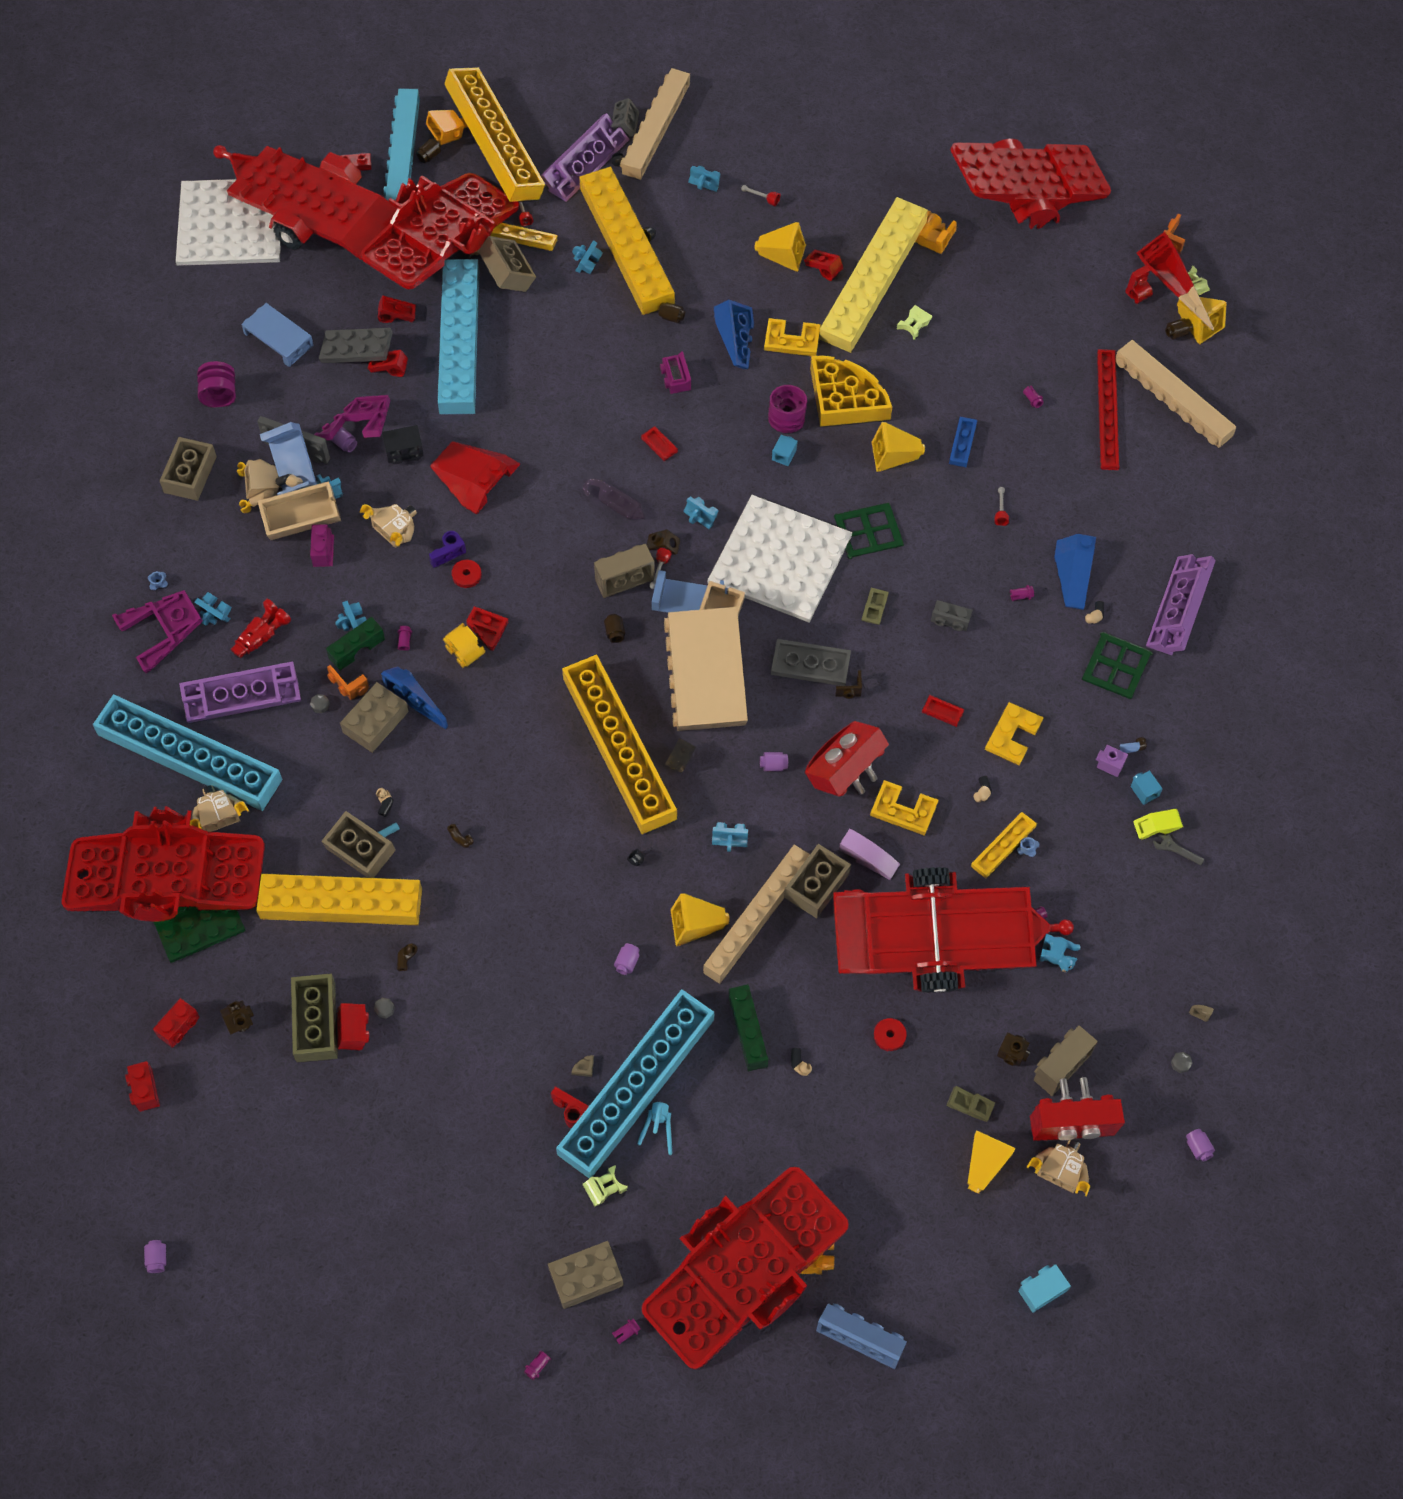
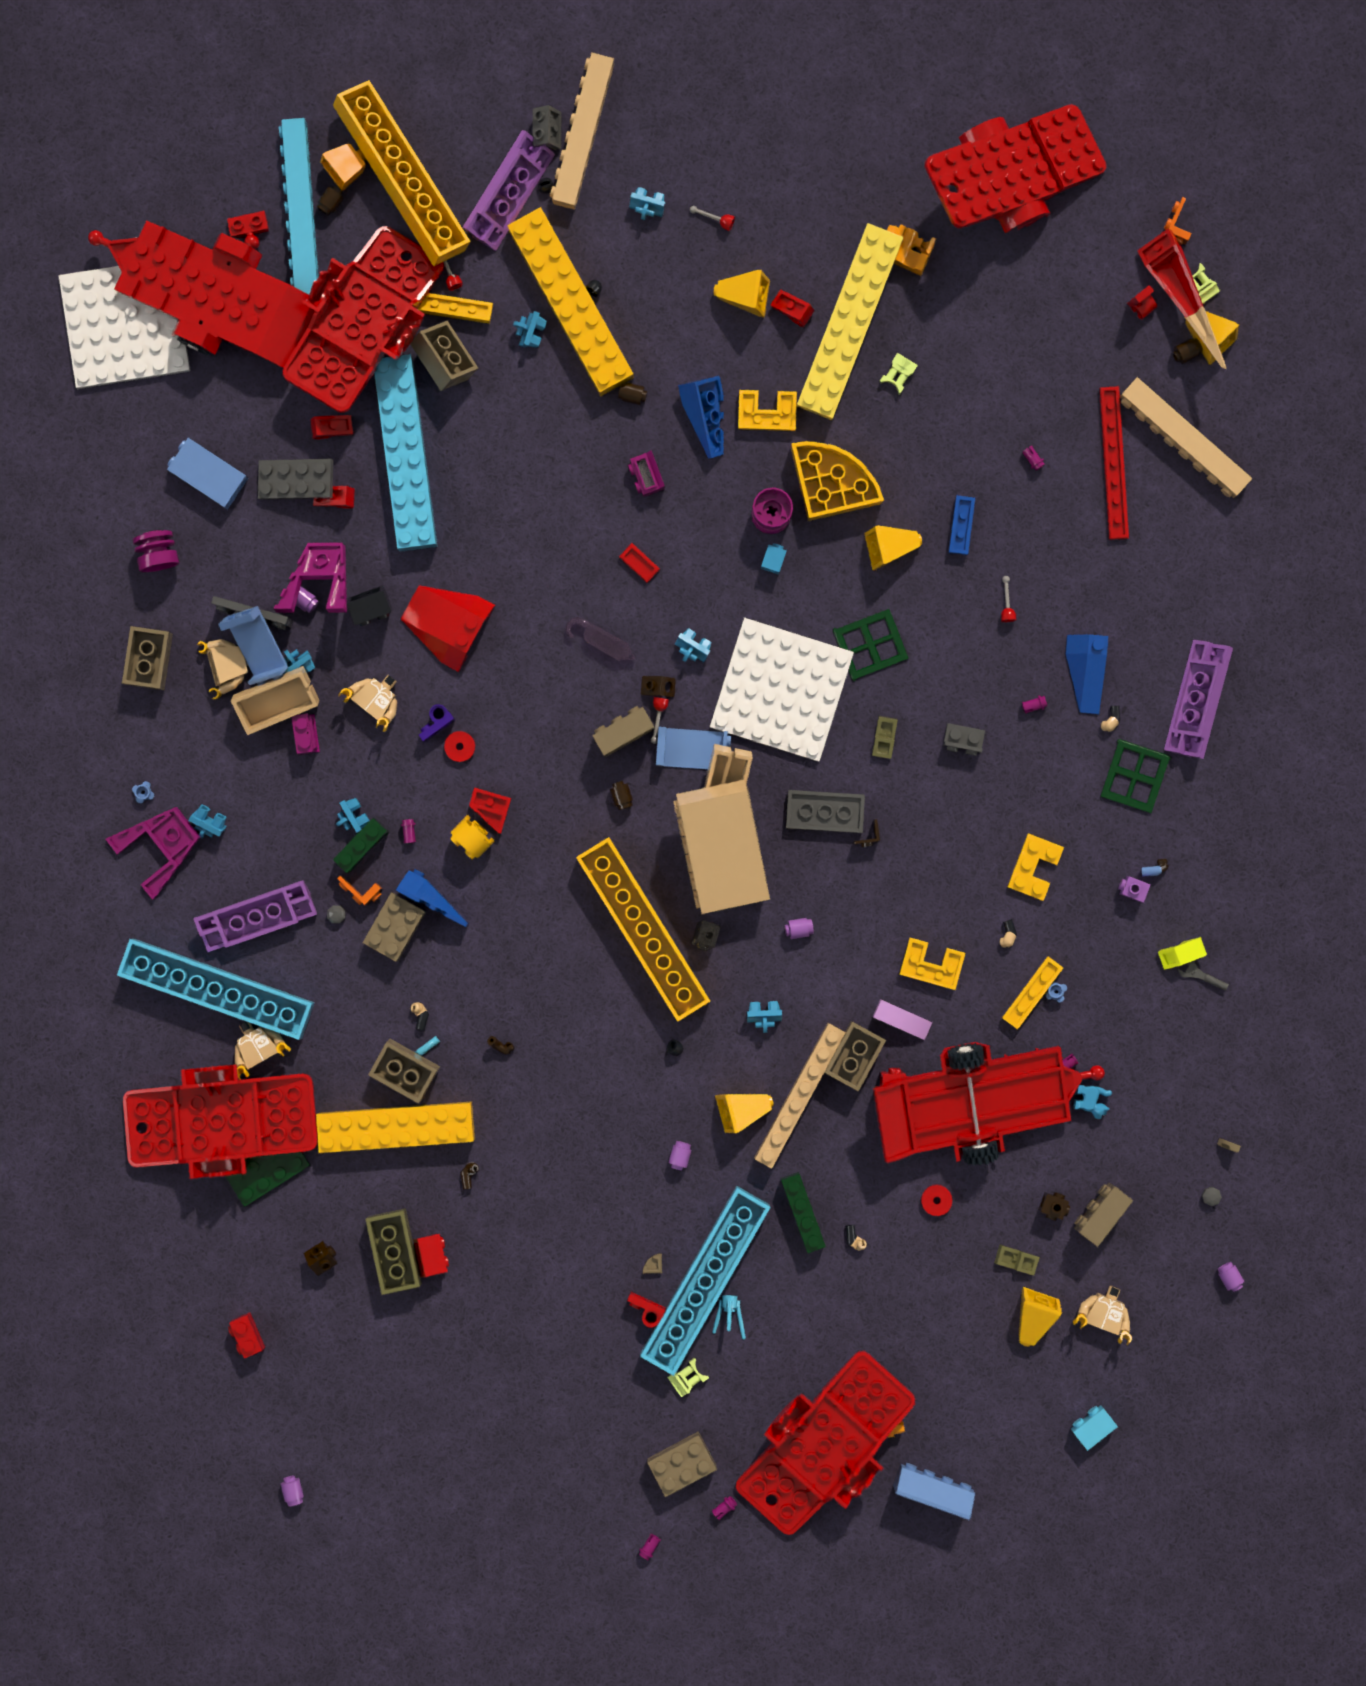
camera: 10 degrees left, 25 degrees up
red brick [153,998,200,1048] -> none
red piece [230,598,291,658] -> none
arm [275,474,303,487] -> none
dark grey tile [374,998,395,1019] -> none
red piece [805,721,889,796] -> none
red tile [922,695,965,727] -> none
red piece [1030,1077,1125,1141] -> none
dark azure brick [1130,770,1162,805] -> none

